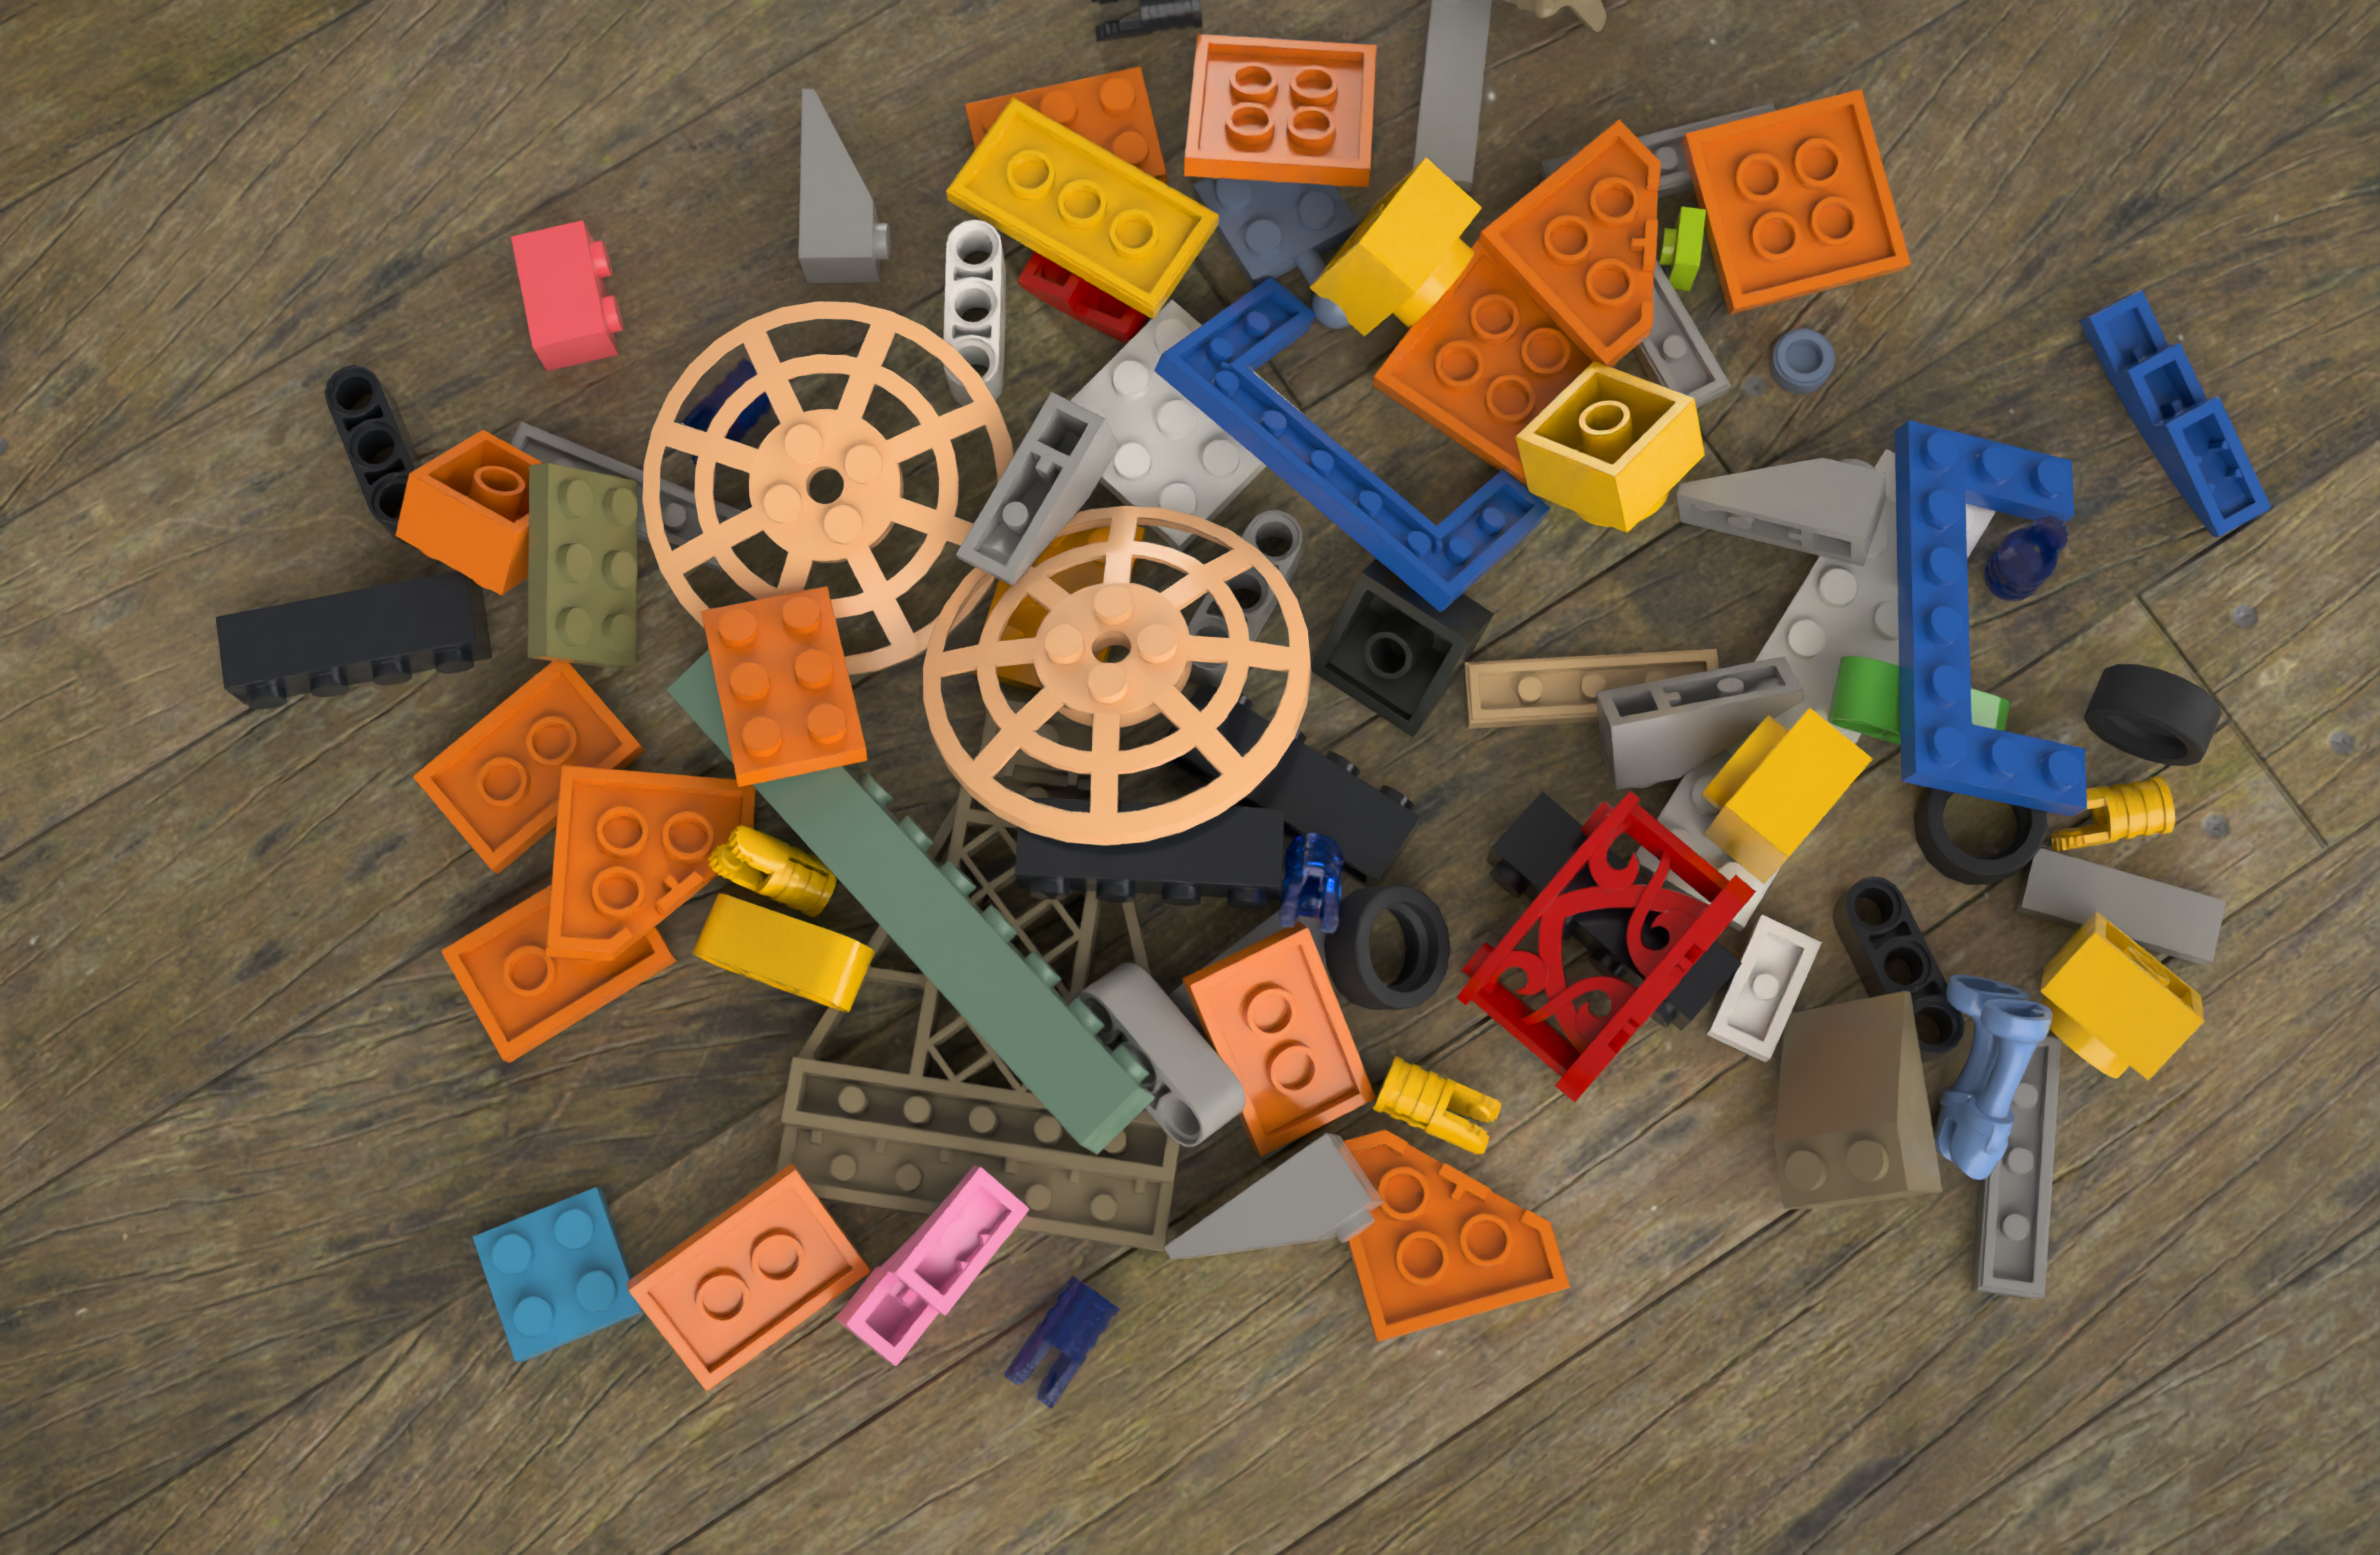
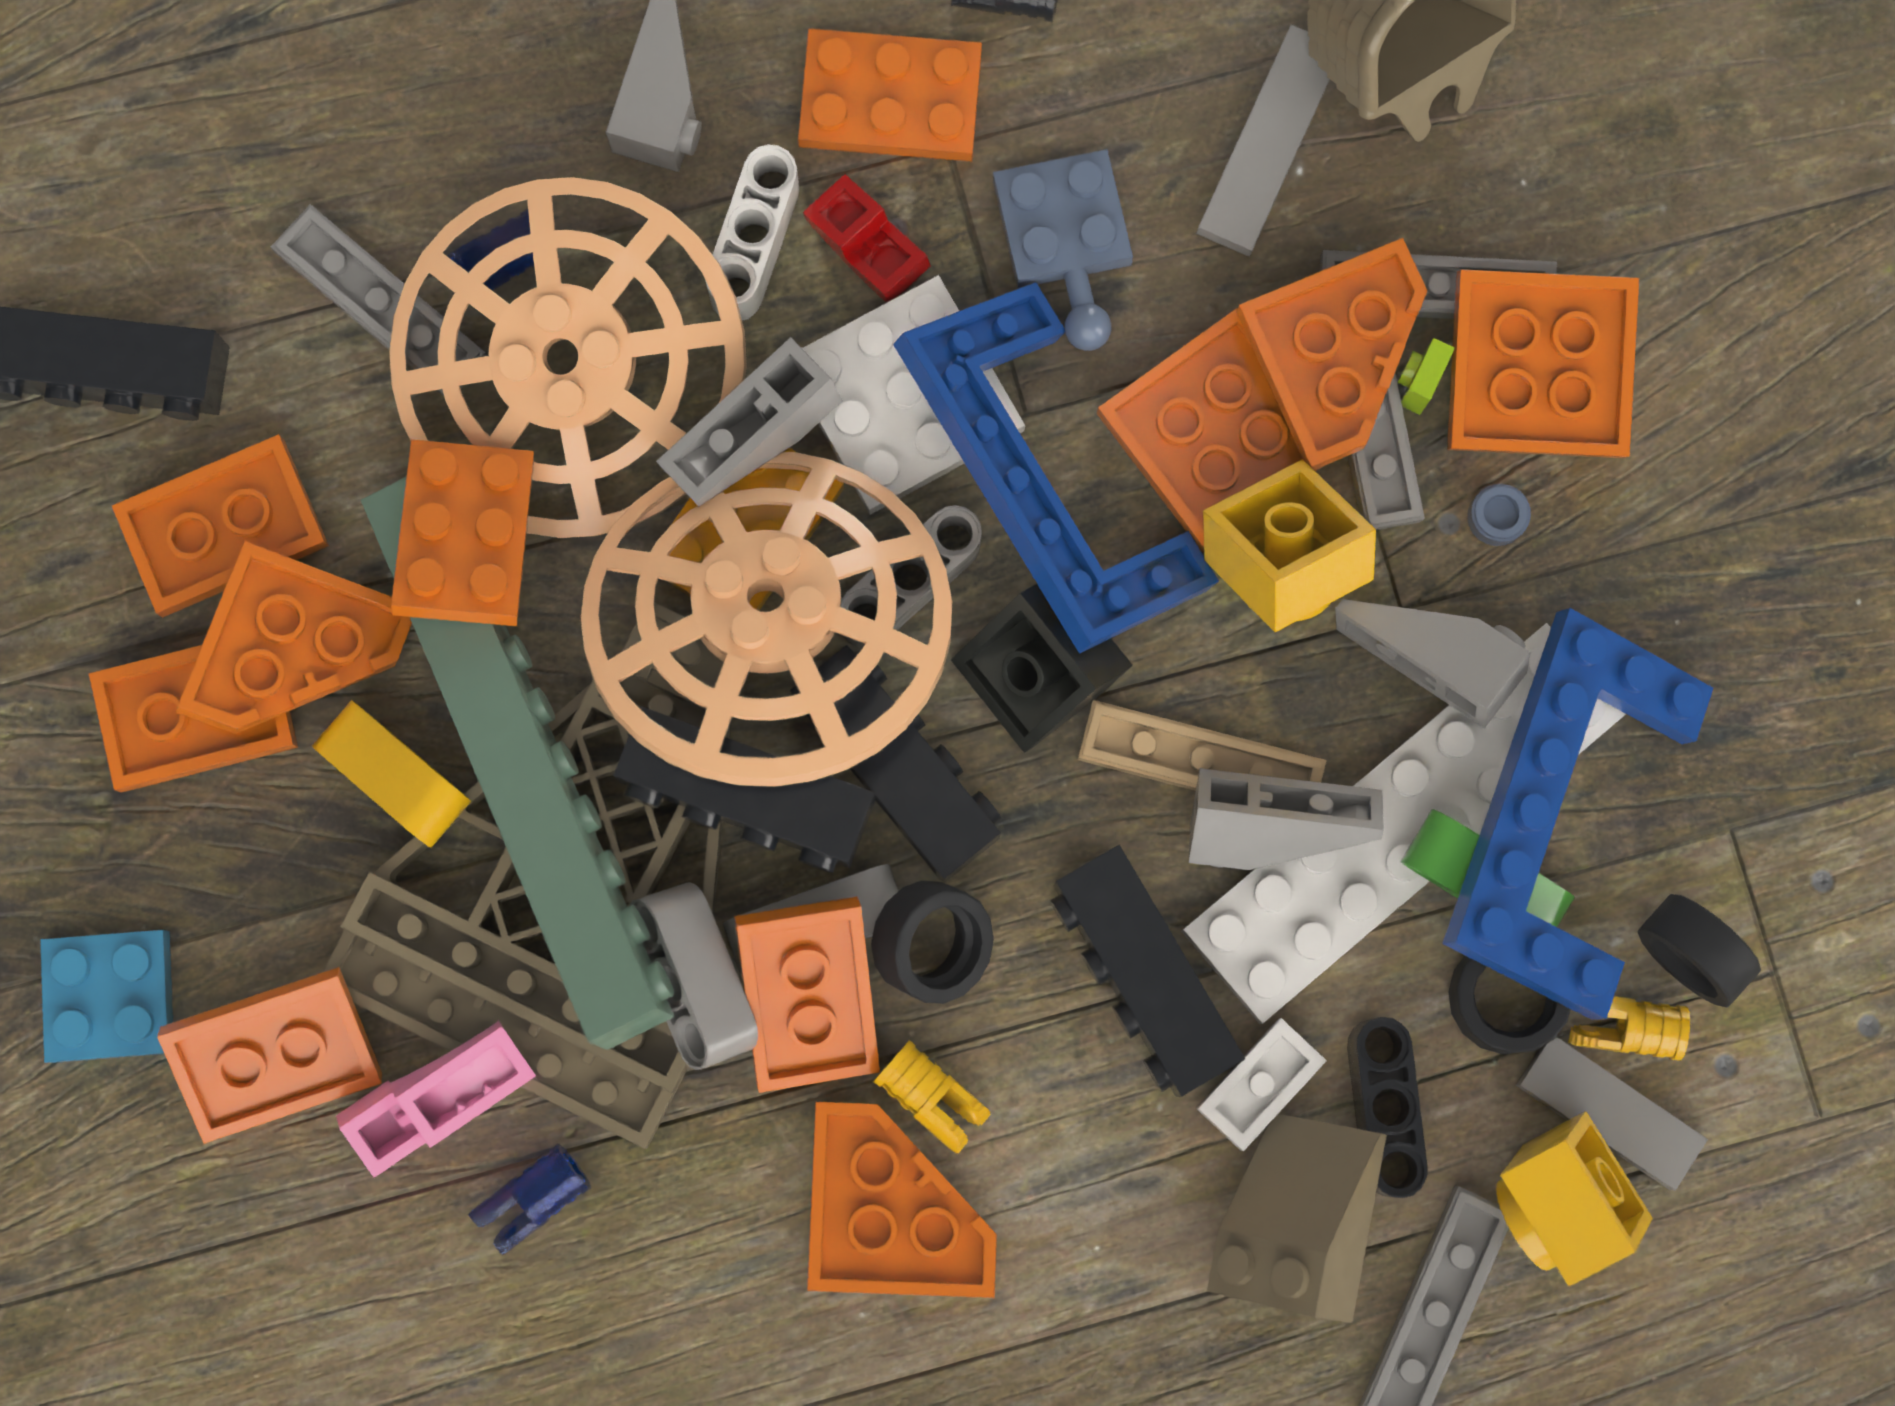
camera: 10 degrees right, 5 degrees up
black beam [325,365,422,545] -> none
orange brick [395,430,543,596] -> none
coral brick [511,220,624,371] -> none
olive plate [528,463,638,668] -> none
yellow hinge [708,825,837,917] -> none
yellow tile [946,97,1219,320] -> none
light grey slope [1164,1133,1384,1259] -> none
orange plate [1184,34,1377,187] -> none
clear blue hinge [1279,833,1344,933] -> none
yellow piece [1309,157,1482,336] -> none
red fence [1456,791,1756,1103] -> none
yellow piece [1701,707,1873,884] -> none
medium blue piece [1934,974,2053,1180] -> none
clear blue hinge [1984,515,2069,602] -> none
blue slope [2079,290,2272,537] -> none

